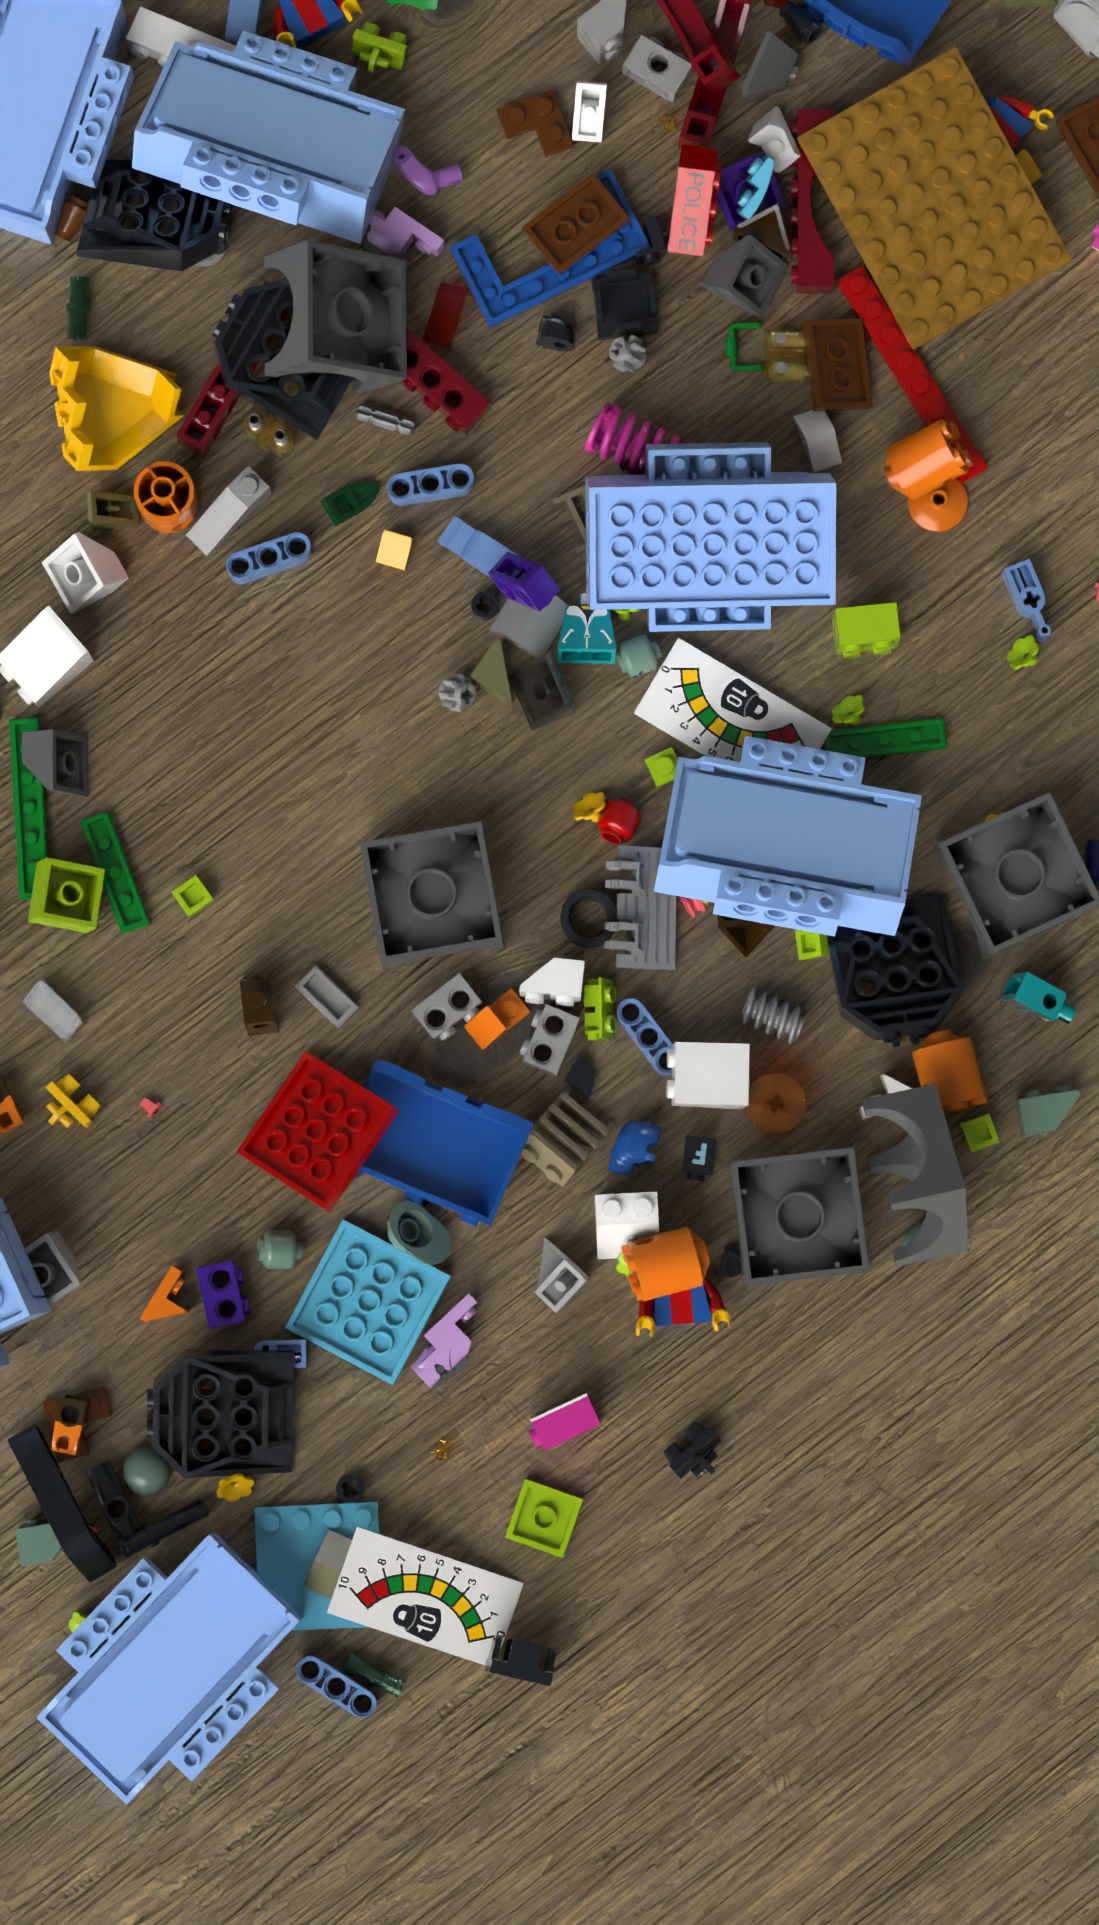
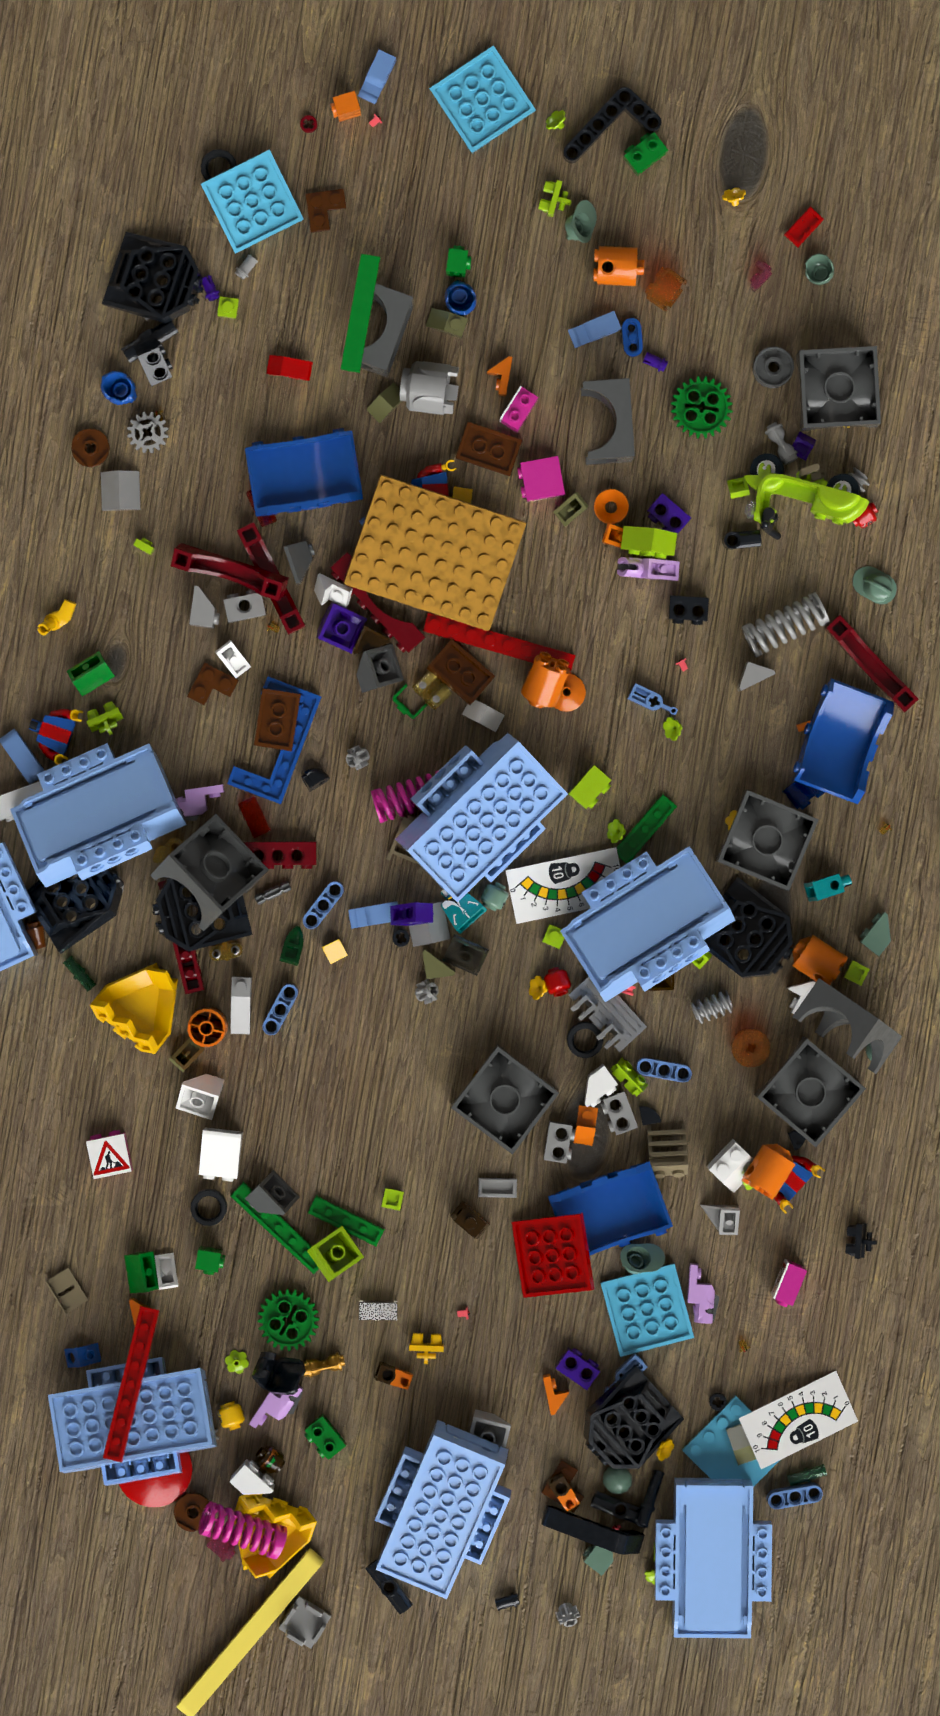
camera: 40 degrees left, 5 degrees up
sand green head [256,1229,302,1270] -> none
medium lavender arm [393,146,462,196] -> none
black panel [484,1635,557,1686] -> none
lime tile [505,1479,583,1558] -> none
black panel [591,268,658,341] -> none
blue hair [608,1121,662,1175] -> none
black bracket [635,215,668,266] -> none
white slope [666,1042,750,1109] -> none
brick [668,144,722,256] -> none
black brick [681,1135,717,1182] -> none
medium azure slope [736,156,774,220] -> none
black cone [779,1,823,44] -> none

